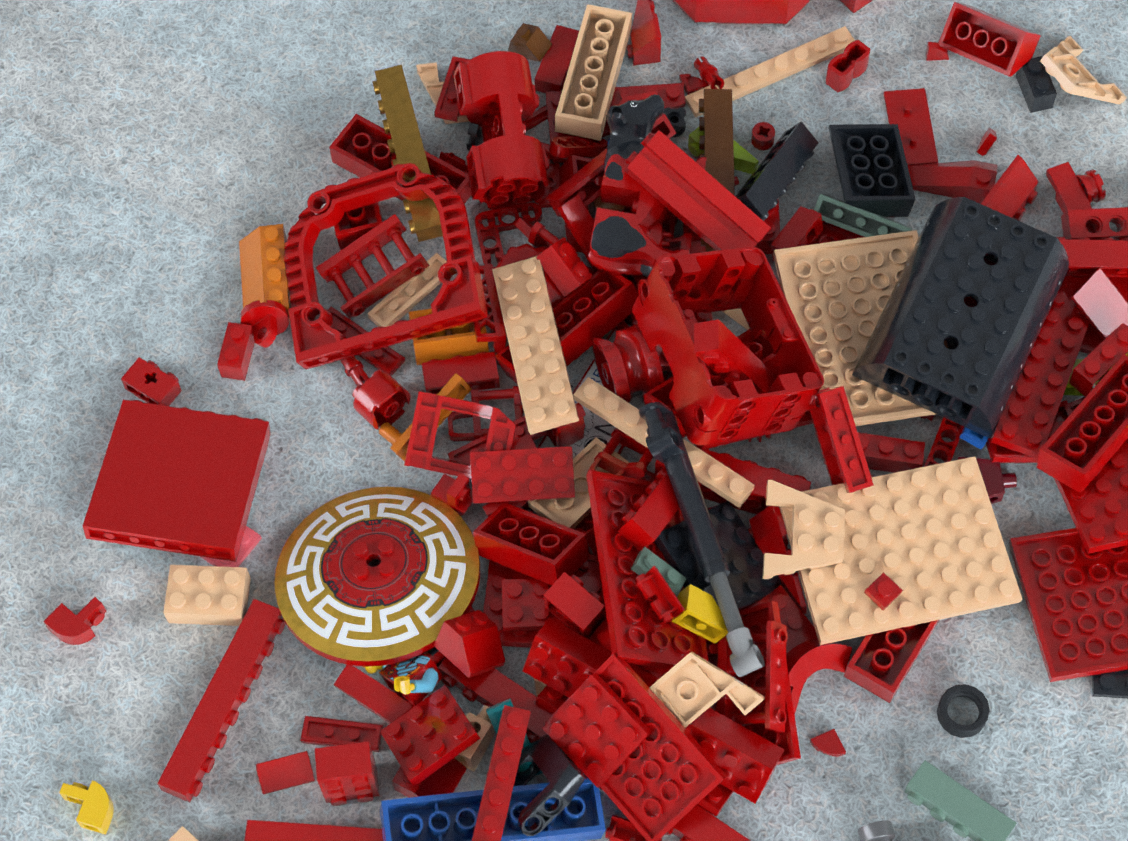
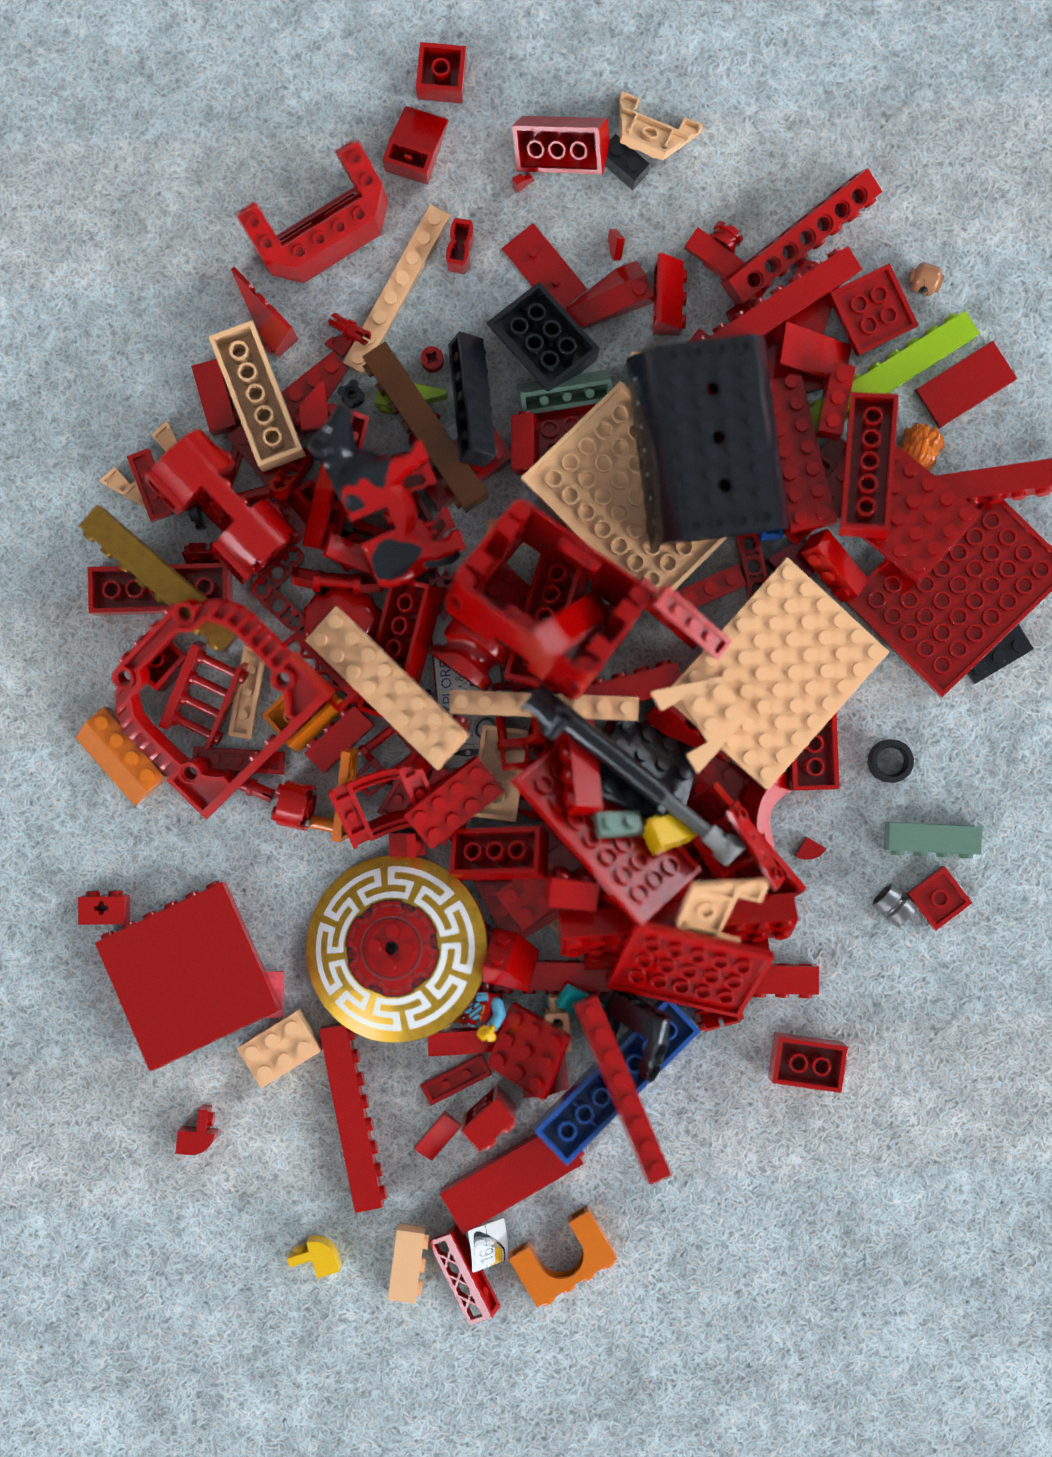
camera: 40 degrees left, 25 degrees up
red brick [217,322,255,381] -> none
red tile [240,300,289,348] -> none
reddish brown slope [508,23,552,62] -> none
red brick [535,237,592,297] -> none
red plate [542,672,652,788] -> none
red brick [624,130,771,251] -> none
red hinge [635,566,685,624] -> none
red plate [864,572,903,611] -> none
none -> red brick [800,528,868,603]

